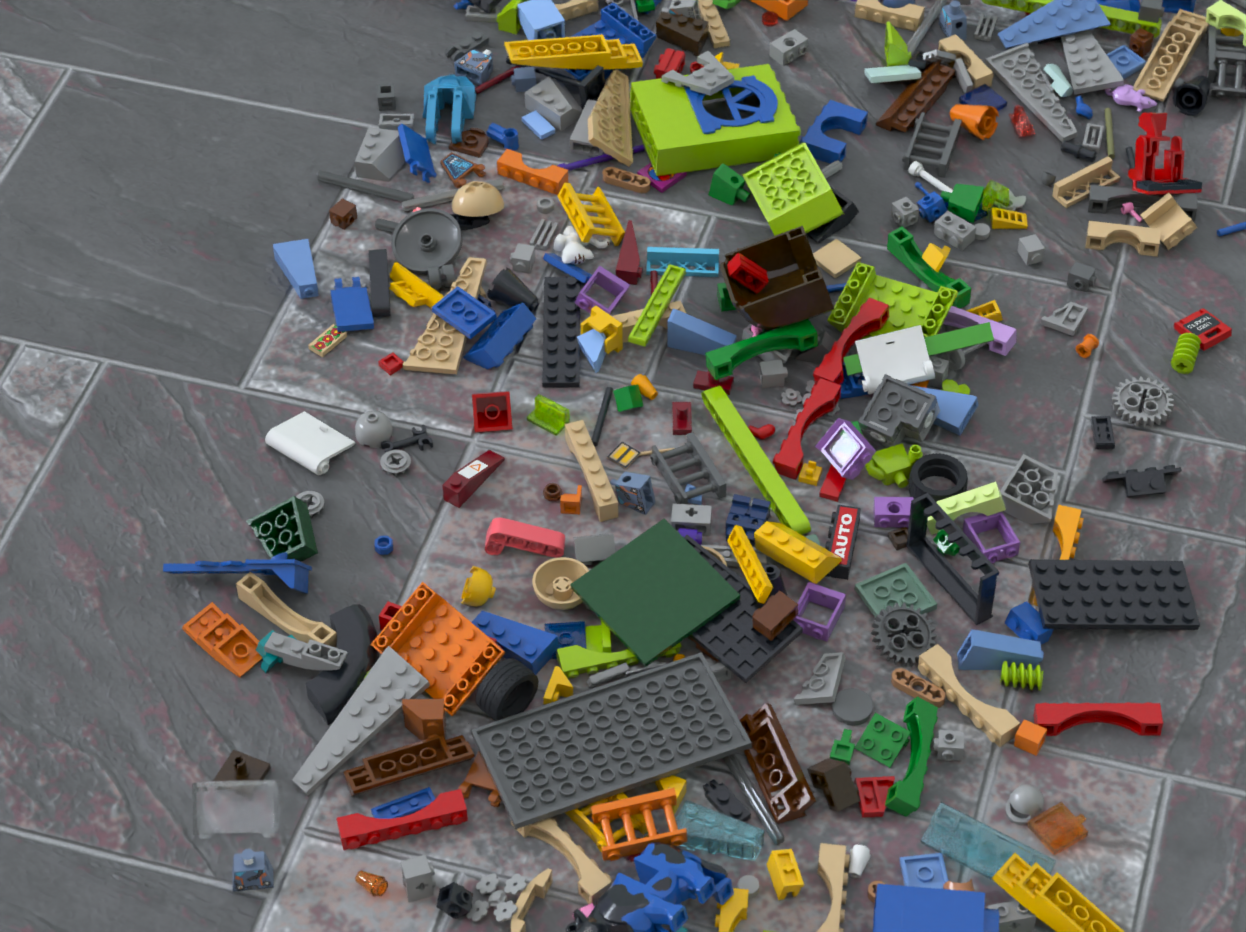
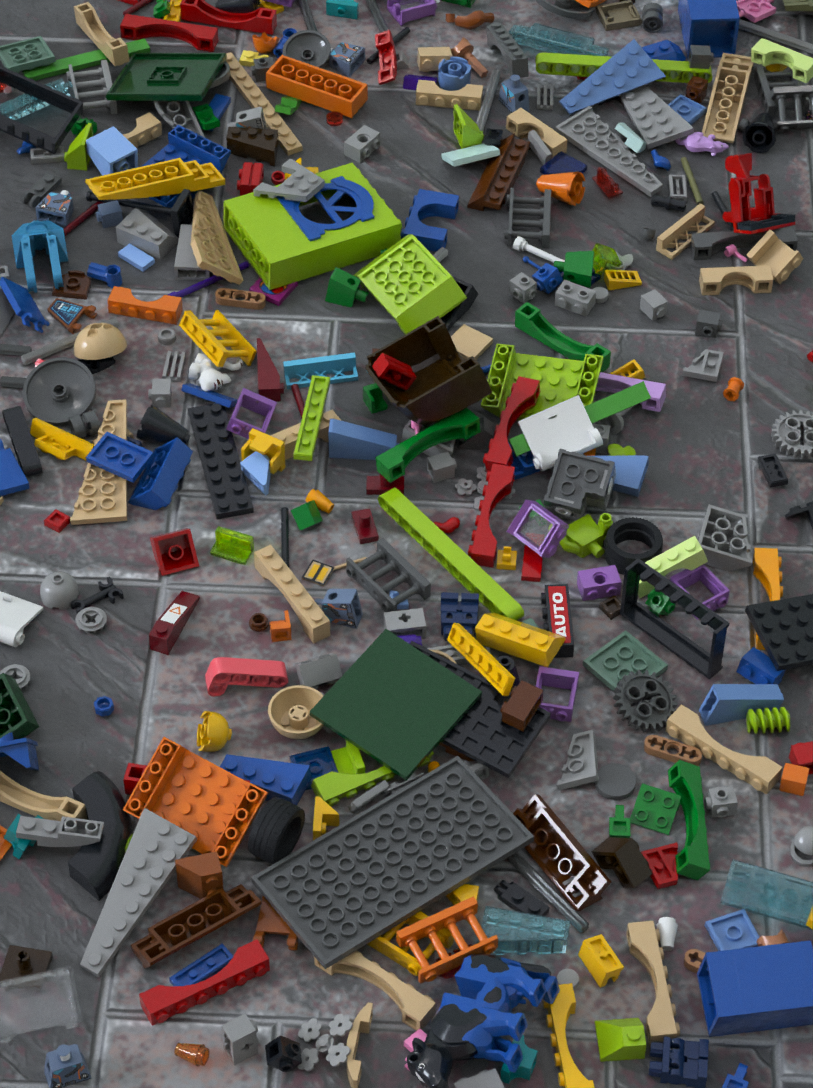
camera: 15 degrees left, 0 degrees up
yellow slope [922,243,951,272] -> none
light grey tile [923,50,956,65] -> none

